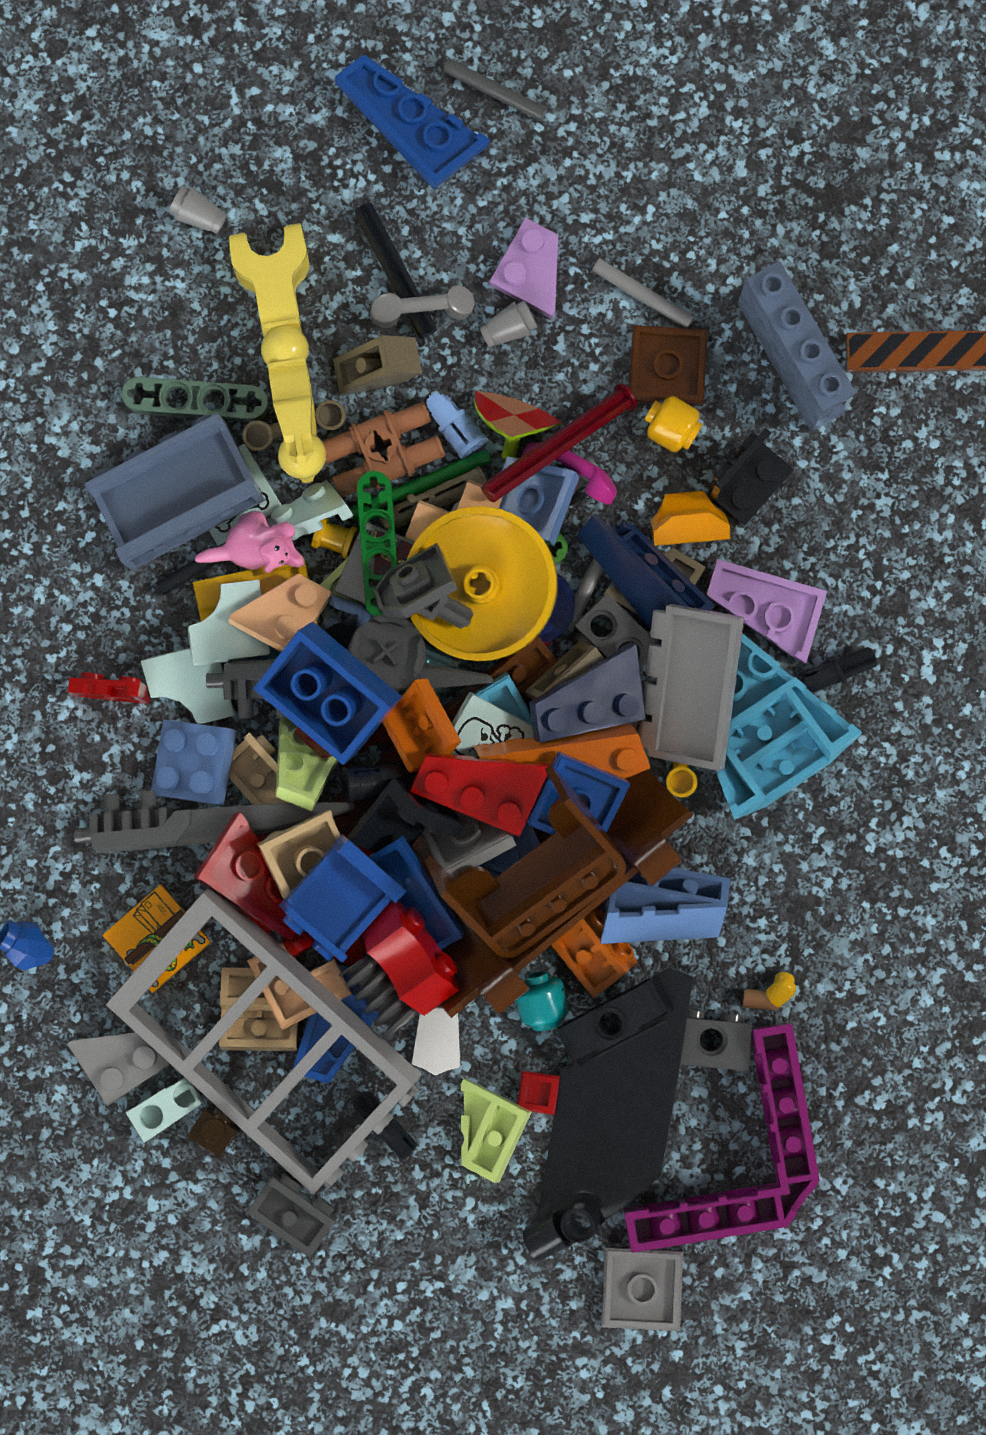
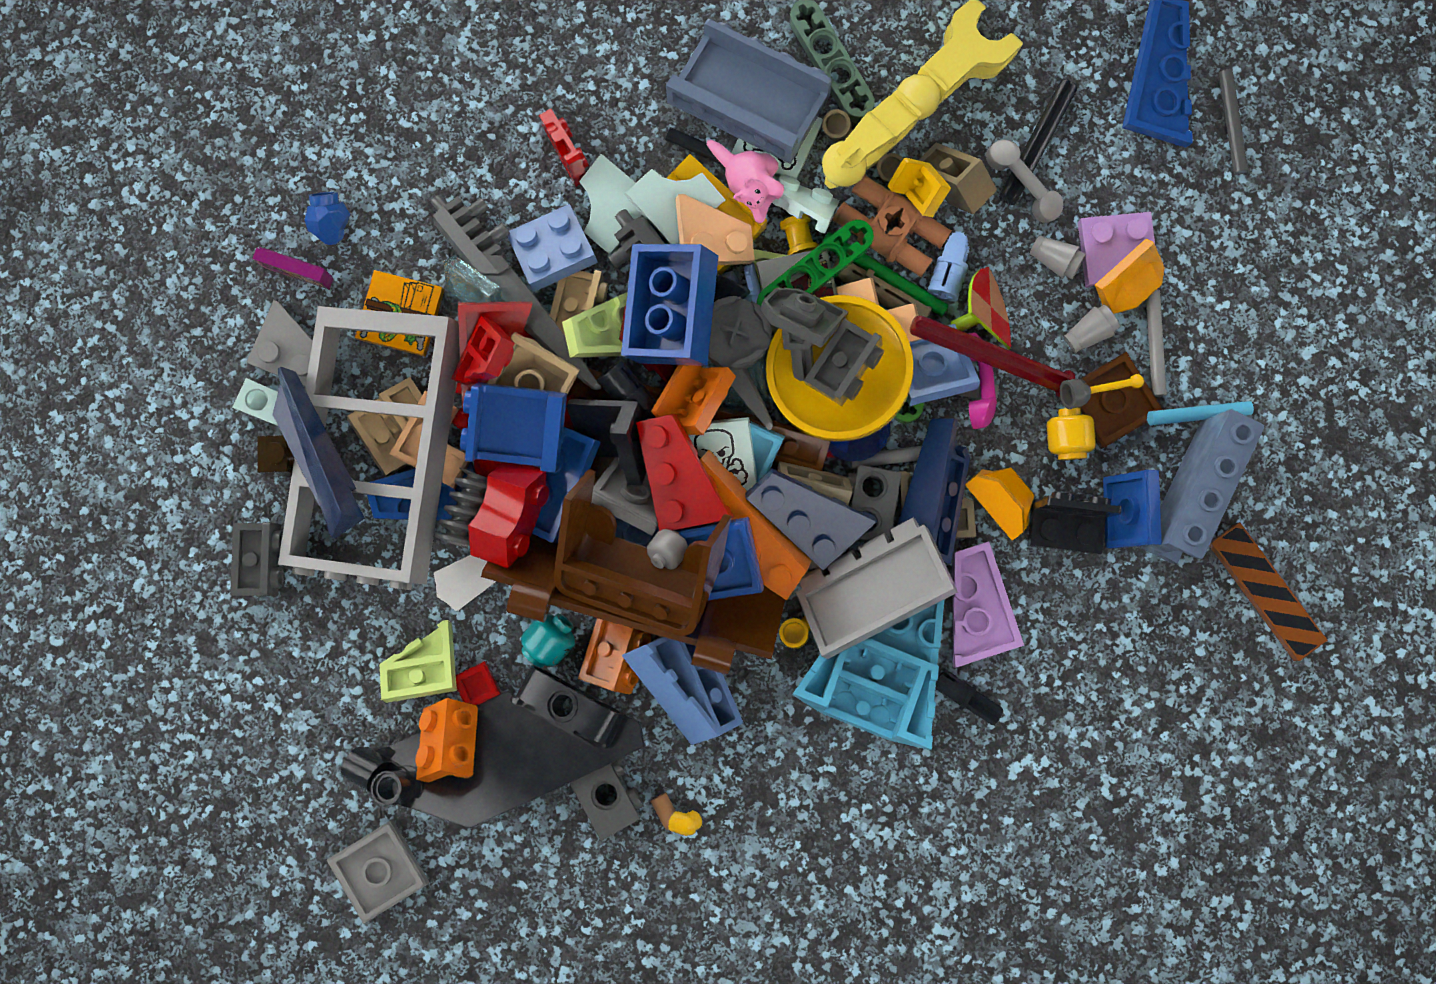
camera: 50 degrees right, 0 degrees up
black axle [353,1091,419,1162] -> none
magenta brick [623,1022,820,1253] -> none
none -> magenta tile [252,247,334,290]
none -> dark blue wedge [272,367,365,538]
none -> orange bracket [415,698,478,783]
none -> clear light blue tile [443,255,503,302]
none -> red wing [451,316,515,385]
none -> light grey piece [647,529,688,569]
none -> dark grey bracket [804,318,884,406]
none -> yellow bracket [887,158,951,217]
none -> dark grey hinge [1060,374,1144,409]
none -> light grey cone [1063,304,1120,353]
none -> light orange slope [1095,239,1165,314]
none -> blue tile [1103,470,1162,549]
none -> medium azure bar [1147,401,1254,426]

